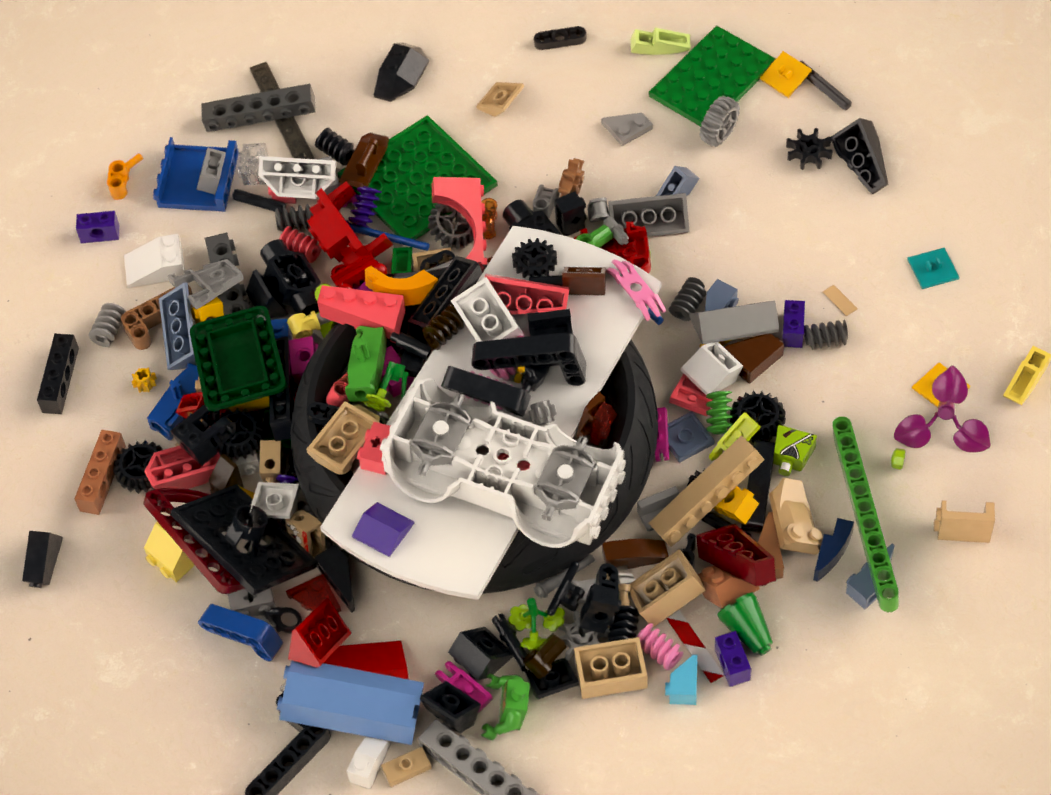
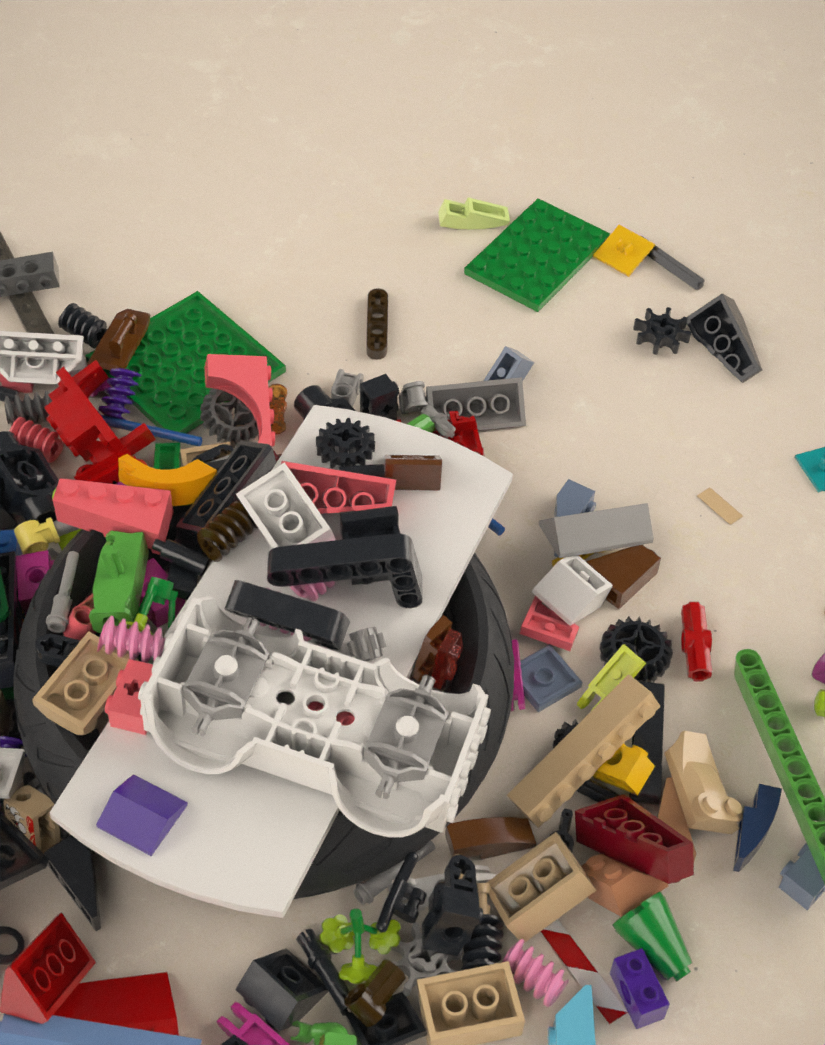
camera: 10 degrees left, 5 degrees down
clear red wing [286,574,341,612] -> none
black wedge [374,43,429,102] -> none
tan slope [476,82,525,117] -> none
black piece [513,364,551,393] -> none
black beam [534,26,586,50] -> none
medium nougat gear [558,158,585,197] -> none
light grey wing [601,113,653,146] -> none
bright pink piece [606,259,666,321] -> none
light grey panel [637,486,679,531] -> none
dark grey piece [668,277,706,321] -> none
light grey gear [700,96,740,147] -> none
bright green piece [706,391,733,434] -> none
lime torso [773,425,817,476] -> none
dark purple brick [782,300,805,348] -> none
dark grey piece [804,319,848,350] -> none
none -> light grey pin [46,551,79,633]
none -> bright pink piece [97,616,165,663]
none -> dark brown beam [366,288,388,360]
none -> red piece [681,602,712,682]

